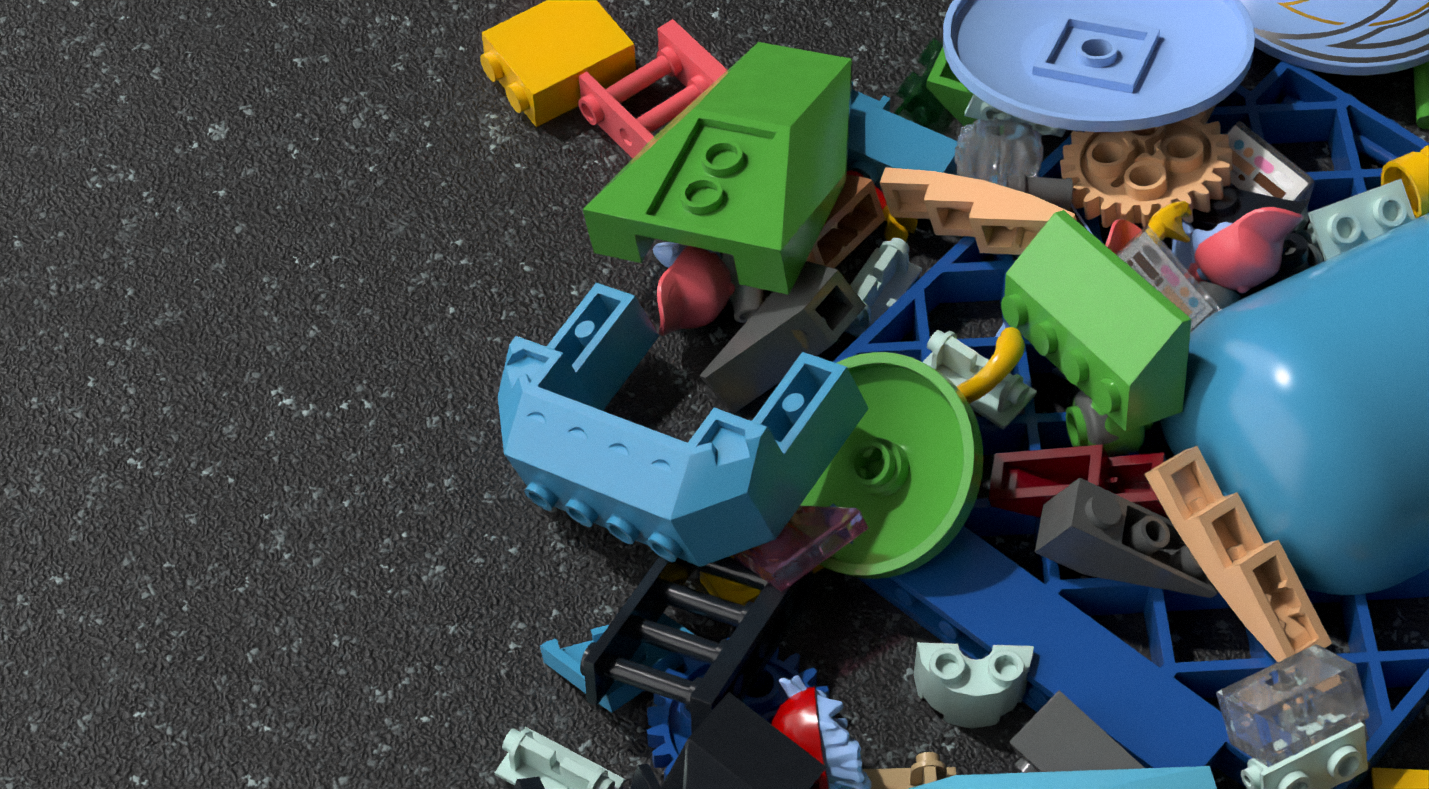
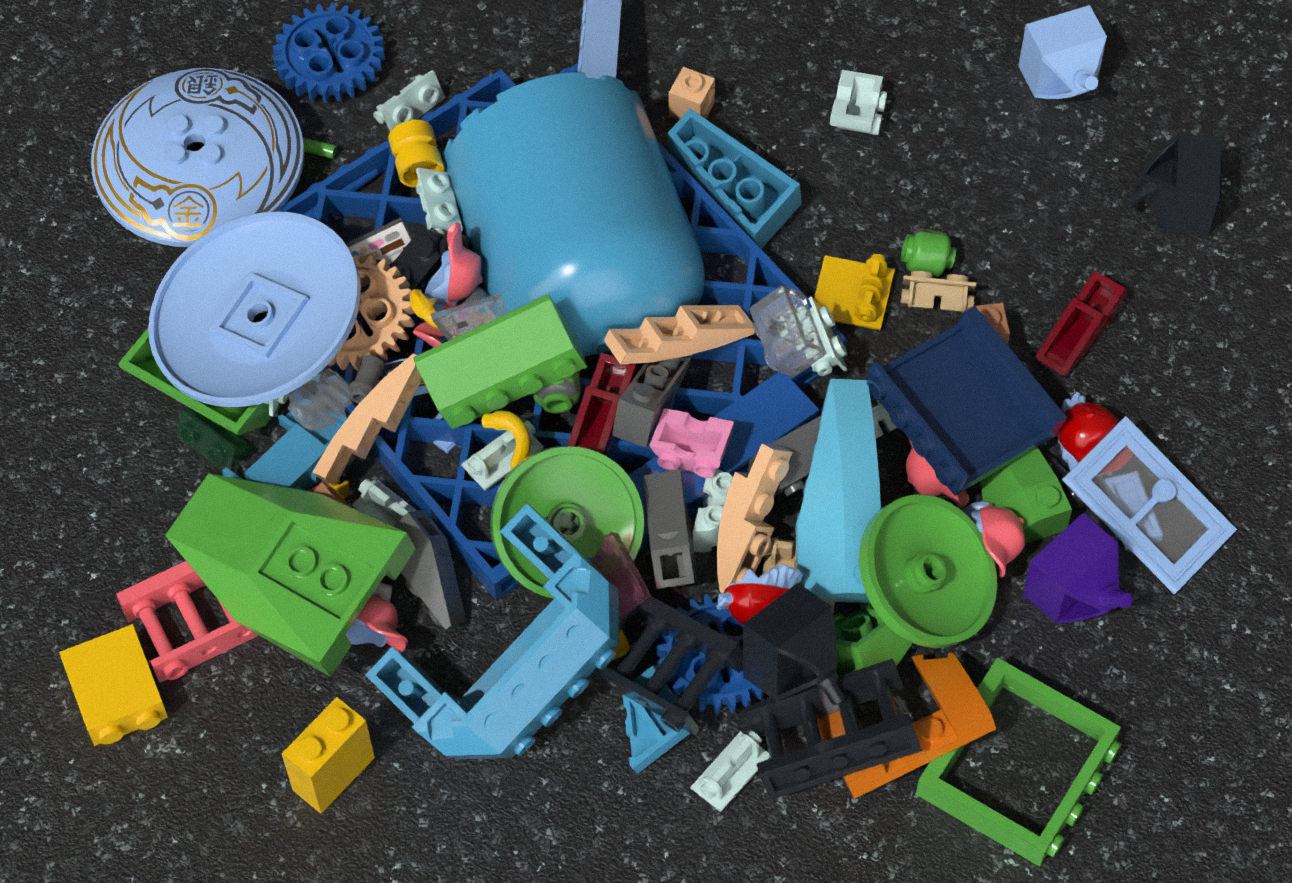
camera: 80 degrees left, 5 degrees up
none -> yellow brick [282,697,375,814]
none -> dark grey slope [643,469,699,589]
none -> bright pink cylinder [649,408,734,478]
none -> light nougat slope [717,443,793,593]

